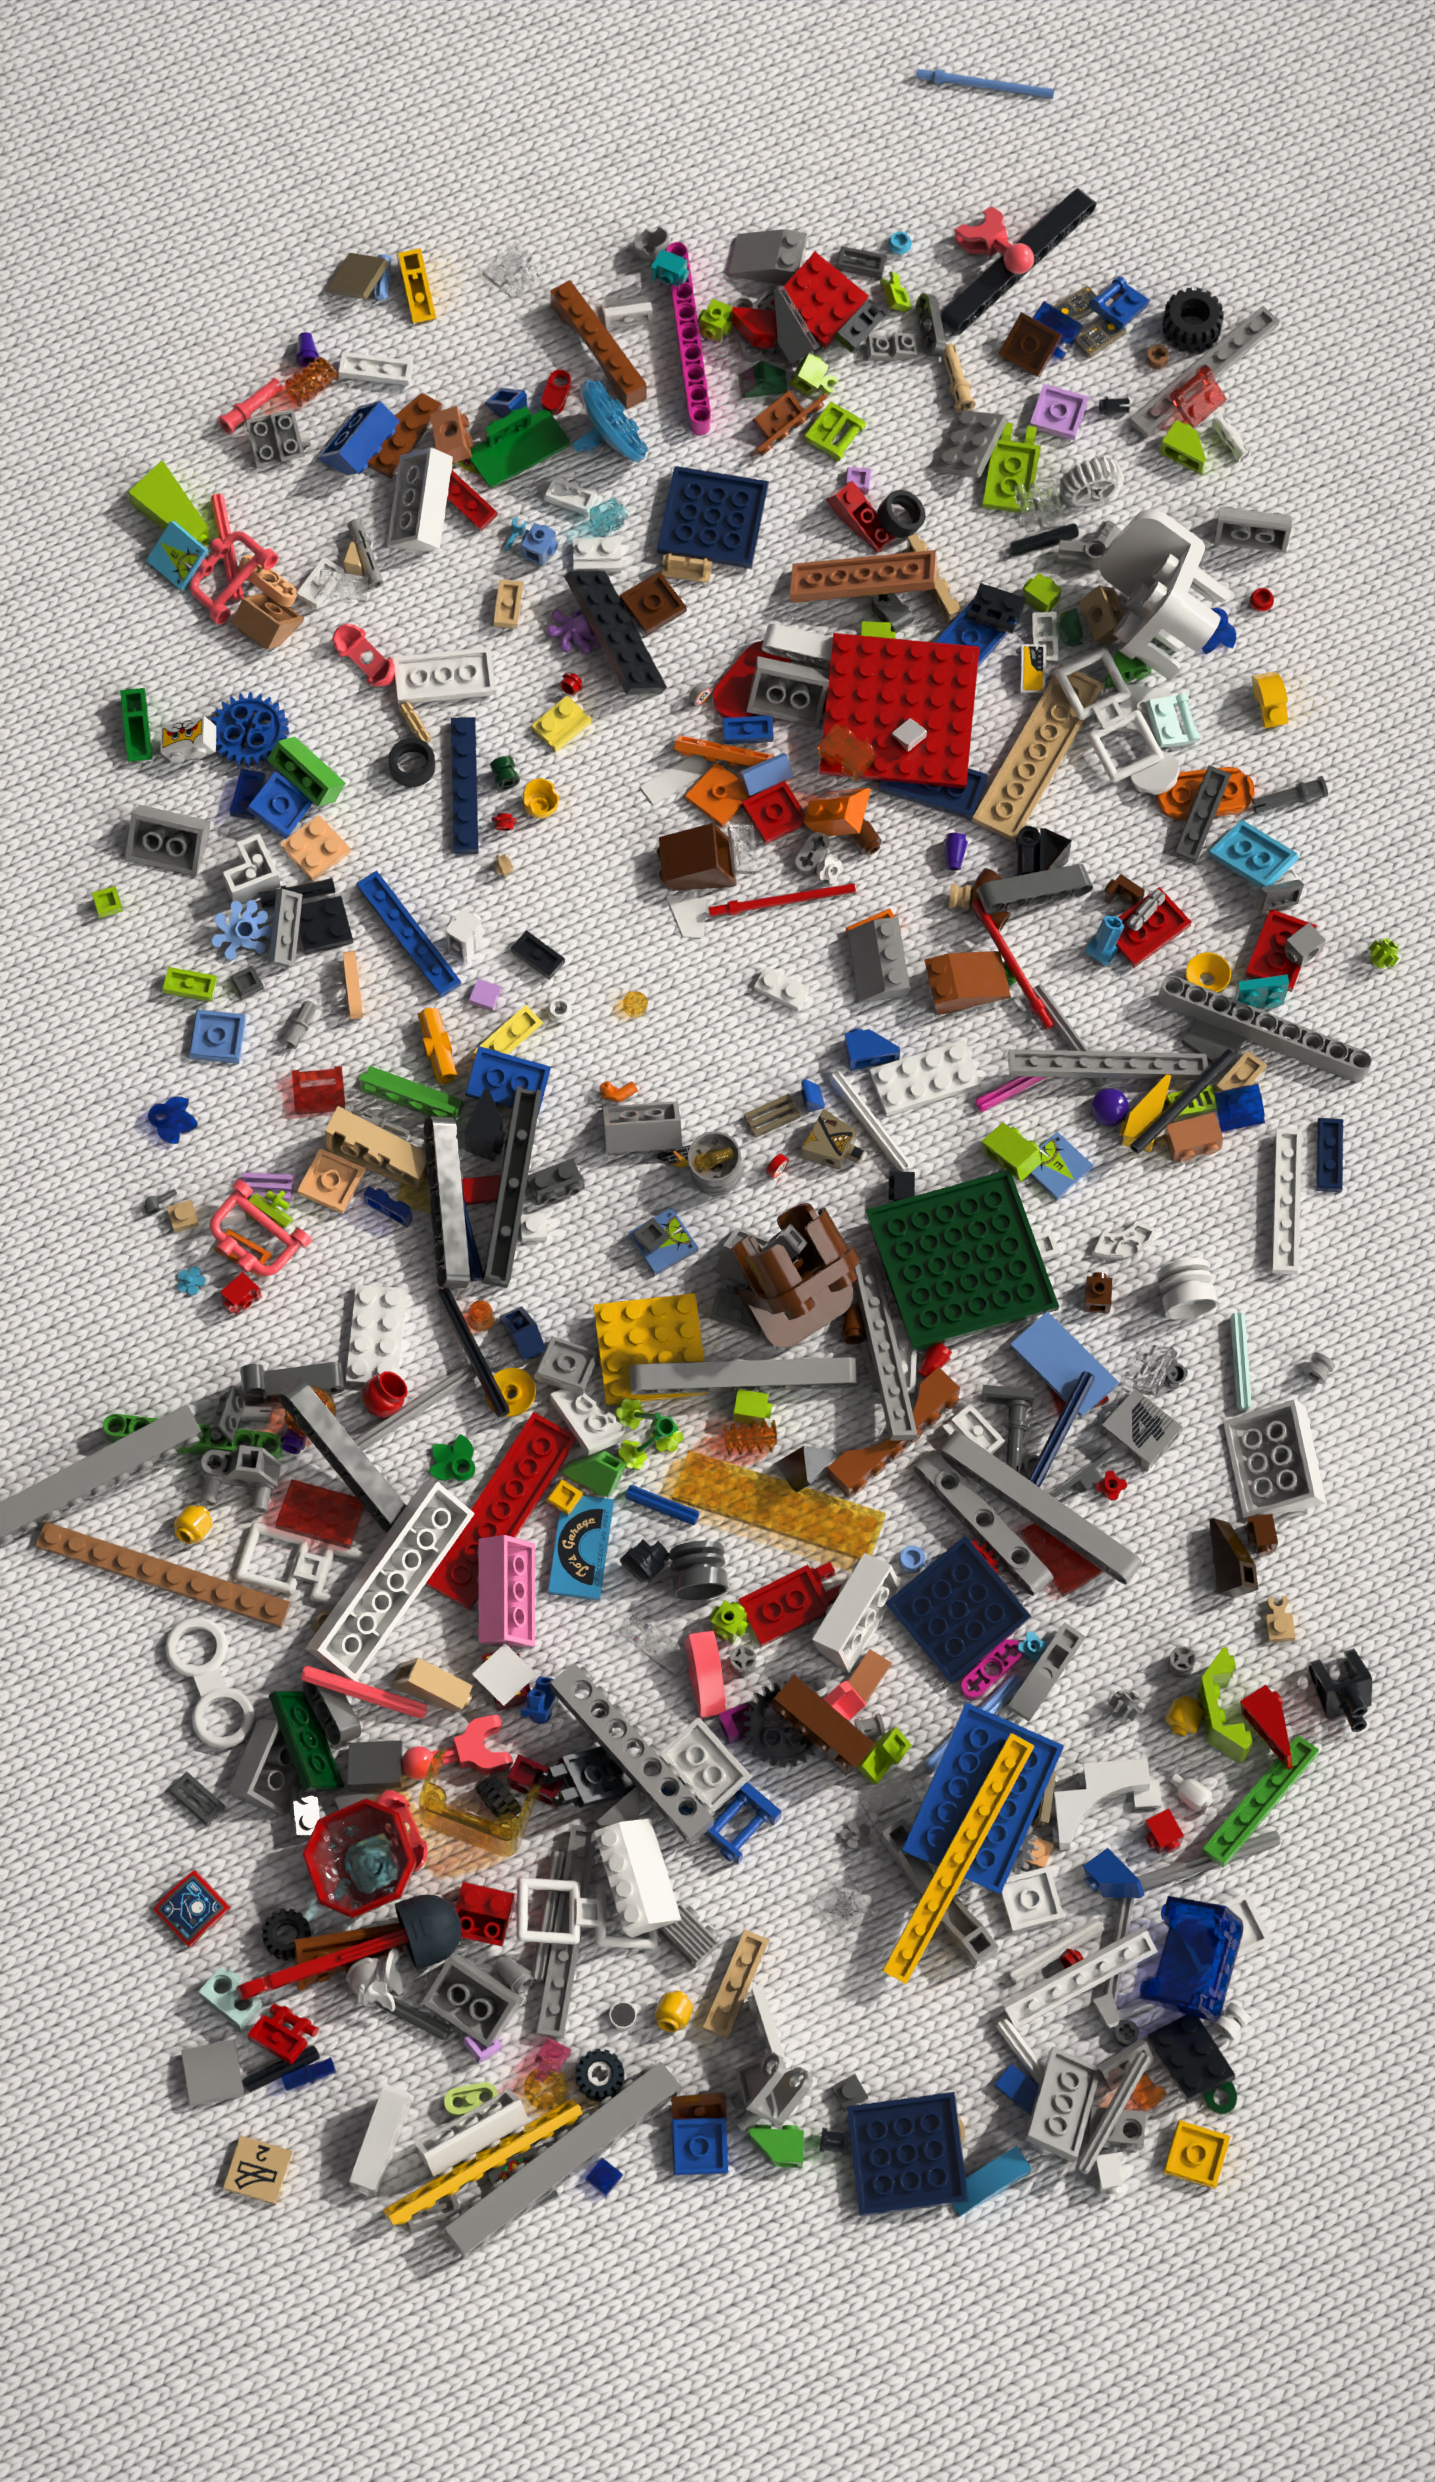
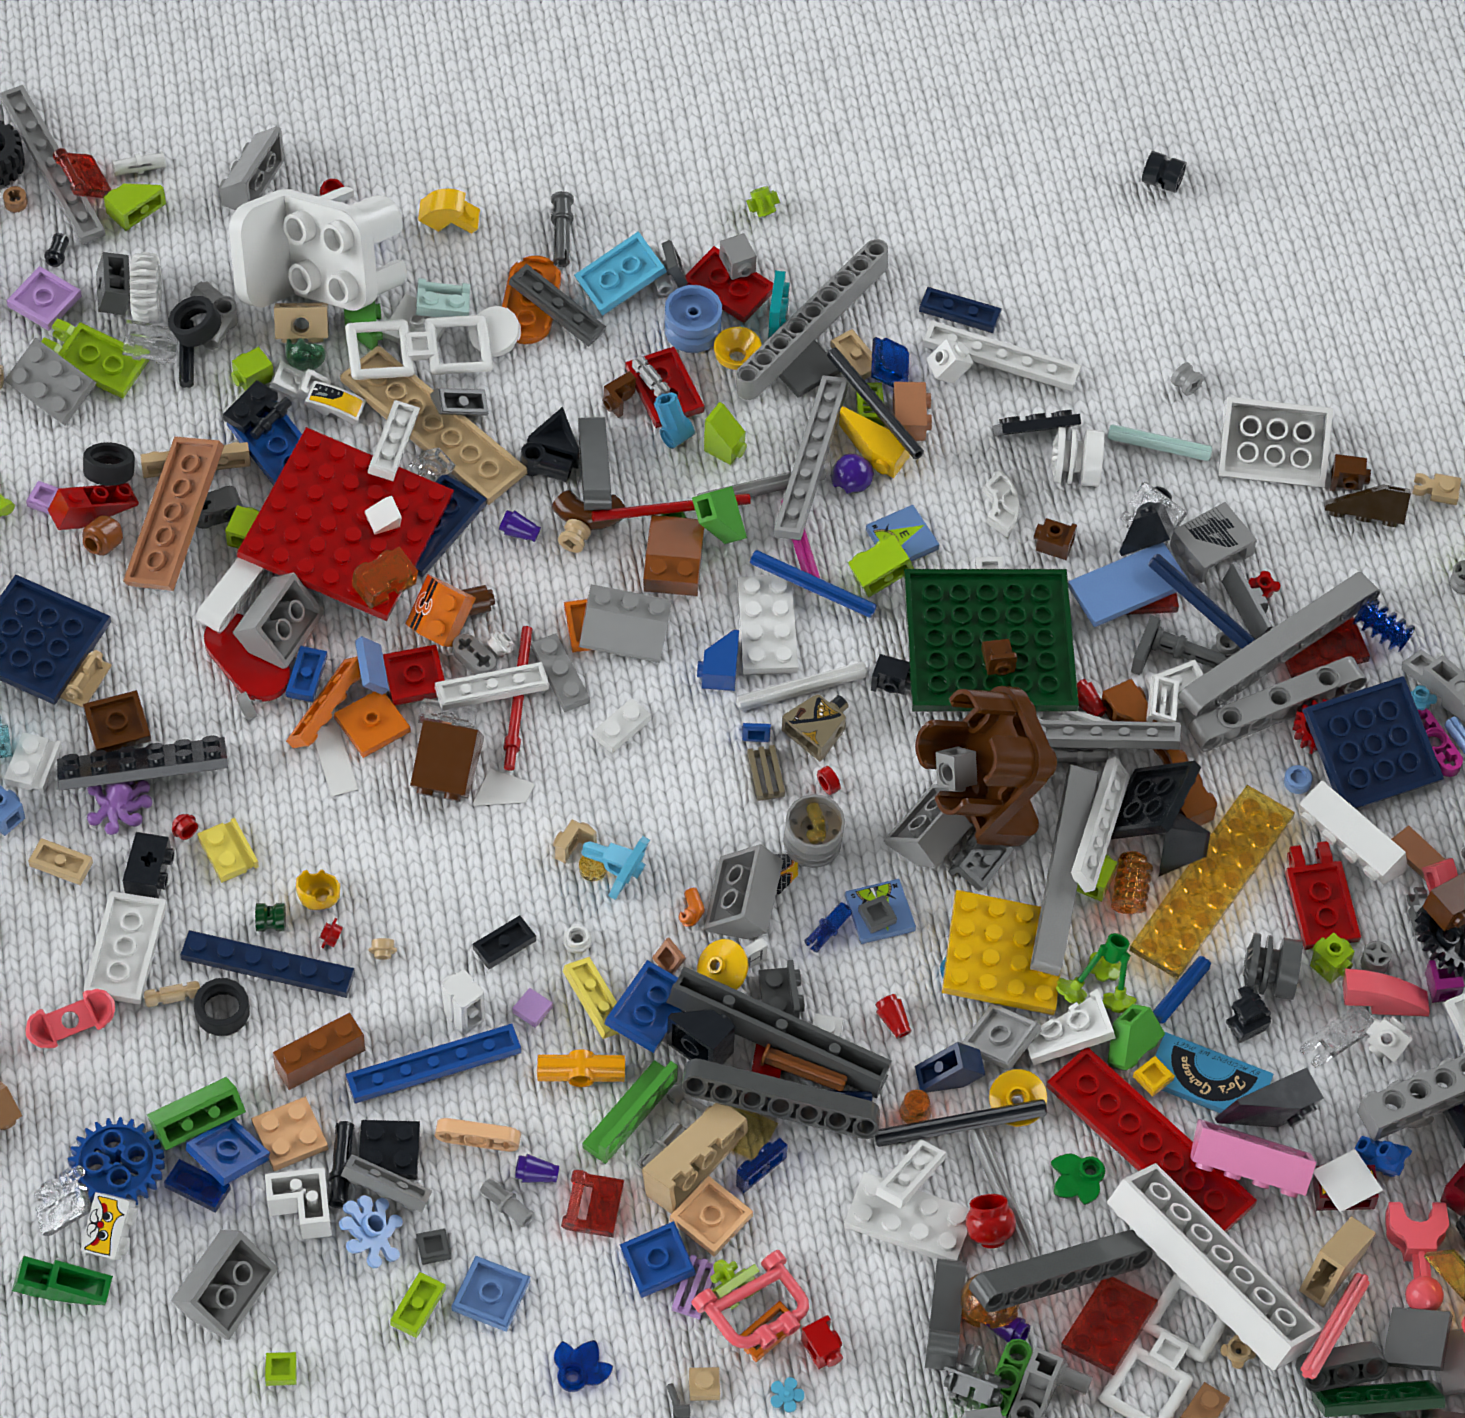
camera: 75 degrees left, 10 degrees down
none -> clear plate [34,1165,91,1237]
none -> dark orange head [82,515,123,556]
none -> dark grey brick [96,252,130,315]
none -> black brick [122,832,175,899]
none -> black tyre [168,296,222,347]
none -> dark orange brick [273,1012,366,1090]
none -> white tile [367,400,420,481]
none -> clear plate [409,447,456,477]
none -> dark grey slope [430,388,489,416]
none -> white tile [435,662,549,711]
none -> dark purple cone [515,1154,559,1183]
none -> light grey plate [531,633,590,712]
none -> tan bracket [553,819,597,863]
none -> medium azure piece [581,836,650,900]
none -> blue plate [619,1221,697,1298]
none -> nougat slope [652,938,686,975]
none -> medium blue wheel [664,285,722,353]
none -> bright green slope [692,486,747,544]
none -> yellow dish [697,939,748,990]
none -> lime slope [704,402,747,465]
none -> white tile [743,938,768,969]
none -> blue axle [750,550,877,618]
none -> dark orange axle [760,1043,847,1092]
none -> clear blue axle [804,902,852,953]
none -> red cone [875,994,912,1039]
none -> white plate [876,1139,946,1208]
none -> white brick [926,339,974,383]
none -> reddish brown bracket [981,639,1017,675]
none -> black plate [992,410,1081,436]
none -> white plate [1071,757,1130,893]
none -> black plate [1110,760,1201,840]
none -> black slope [1119,501,1175,556]
none -> white tile [1146,674,1180,722]
none -> black slope [1215,1067,1324,1128]
none -> clear blue piece [1352,598,1415,652]
none -> white brick [1366,1016,1413,1062]

